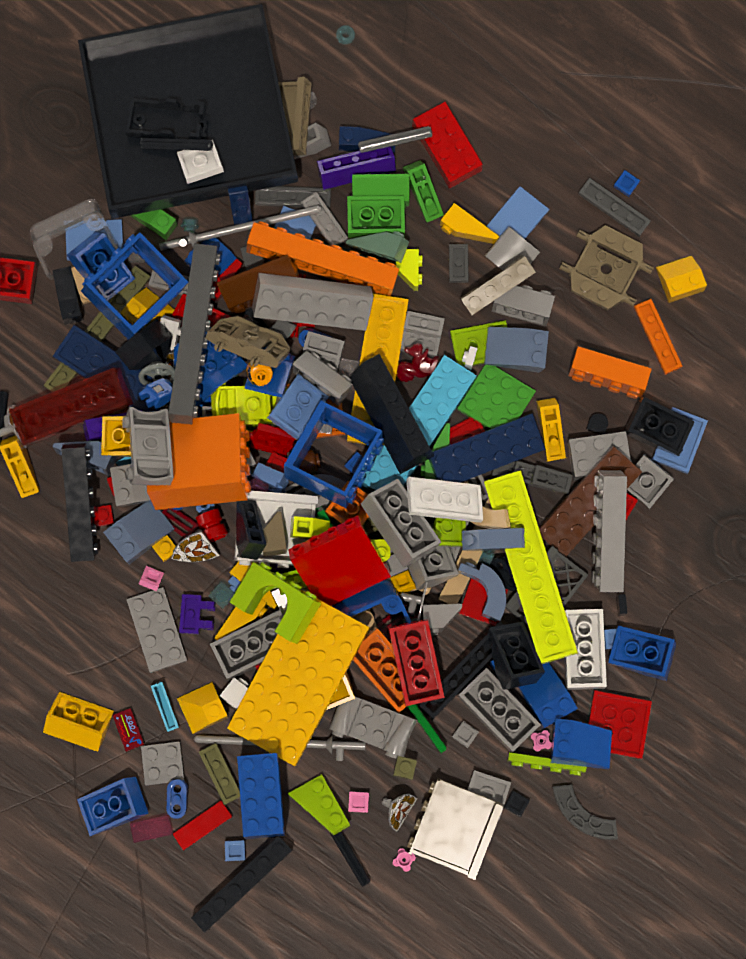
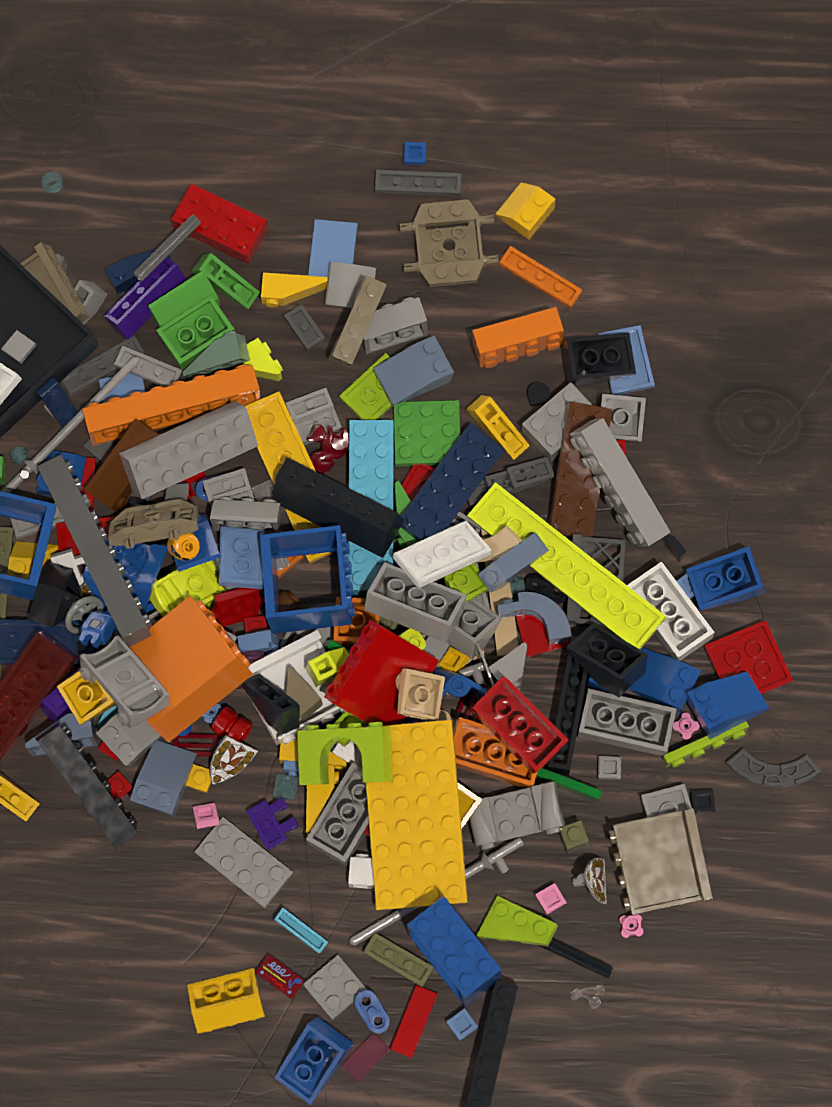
camera: 25 degrees left, 5 degrees down
yellow slope [177,683,228,734] -> none
blue plate [344,452,363,475] -> none
white plate [462,346,477,370] -> none
none -> light grey piece [2,330,36,364]
none -> tan slope [396,669,445,721]
none -> clear piece [570,984,606,1009]

